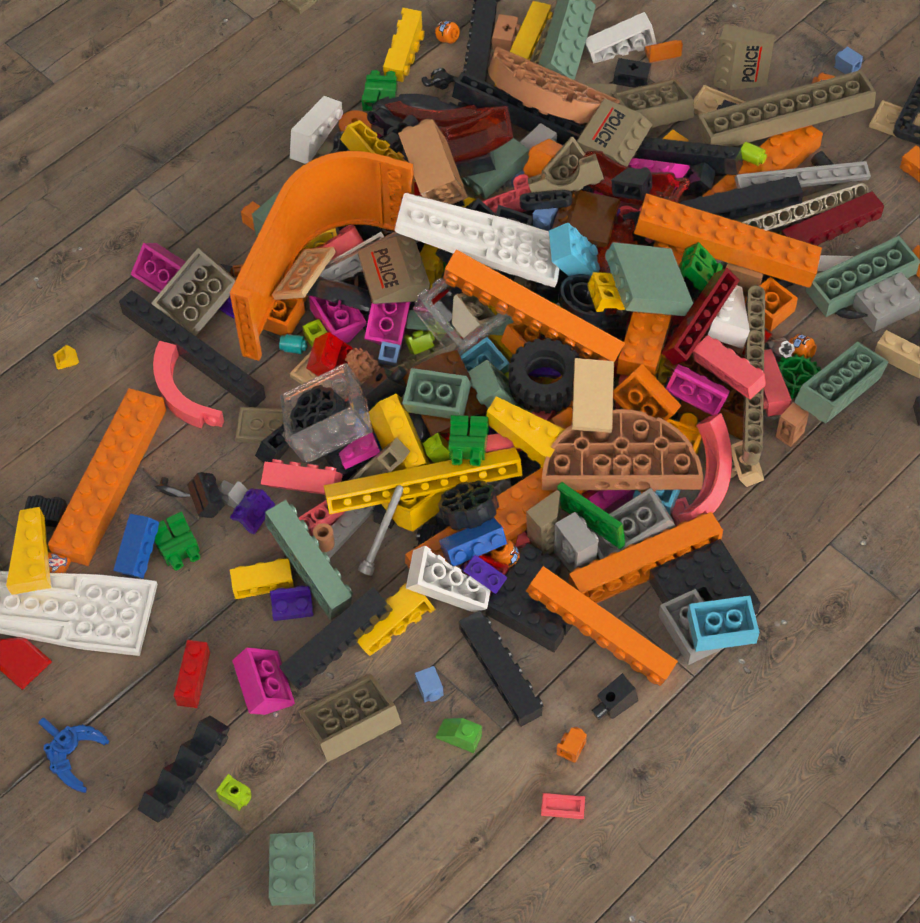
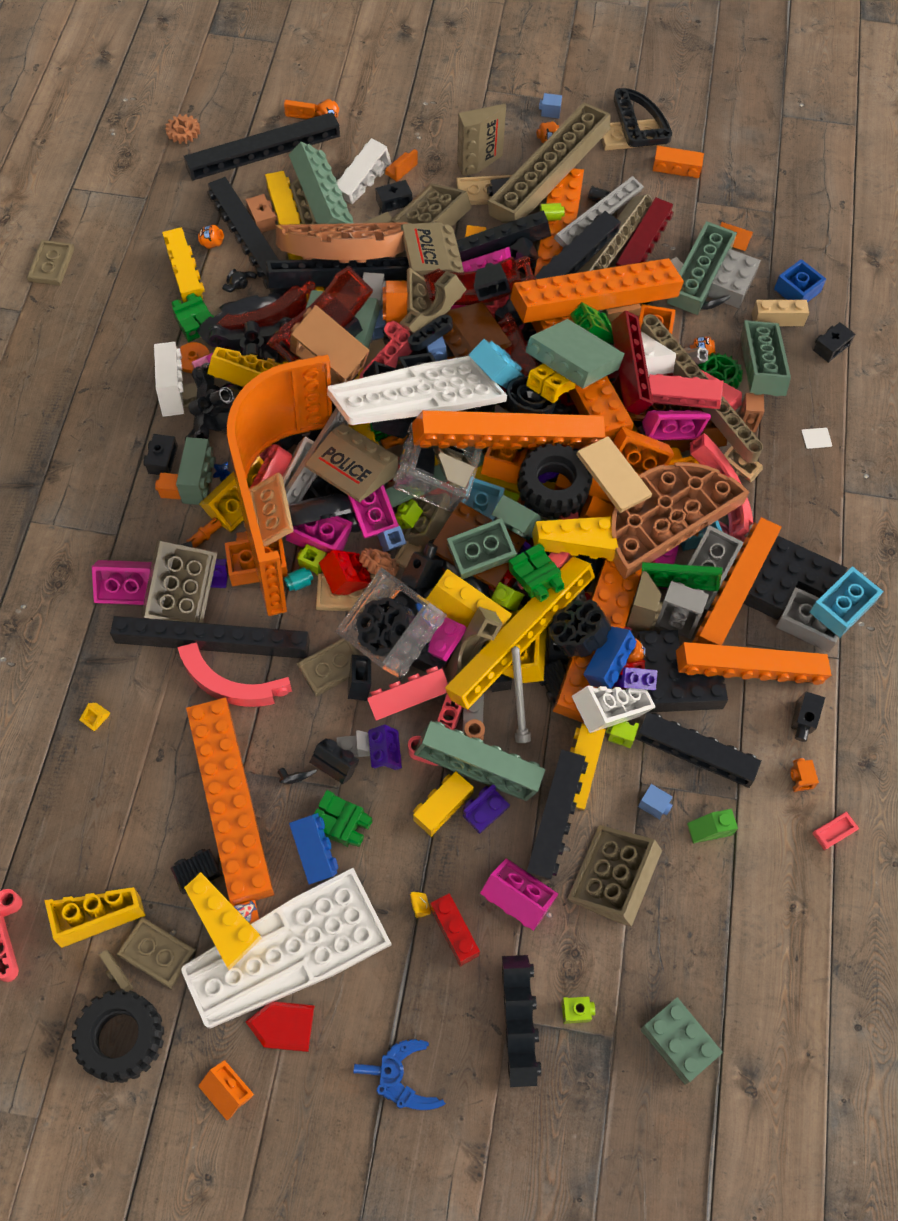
camera: 40 degrees left, 5 degrees up
none -> black brick [143,434,178,475]
none -> yellow slope [410,892,431,918]
none -> lime brick [606,721,639,748]
none -> white sticker [802,428,832,449]

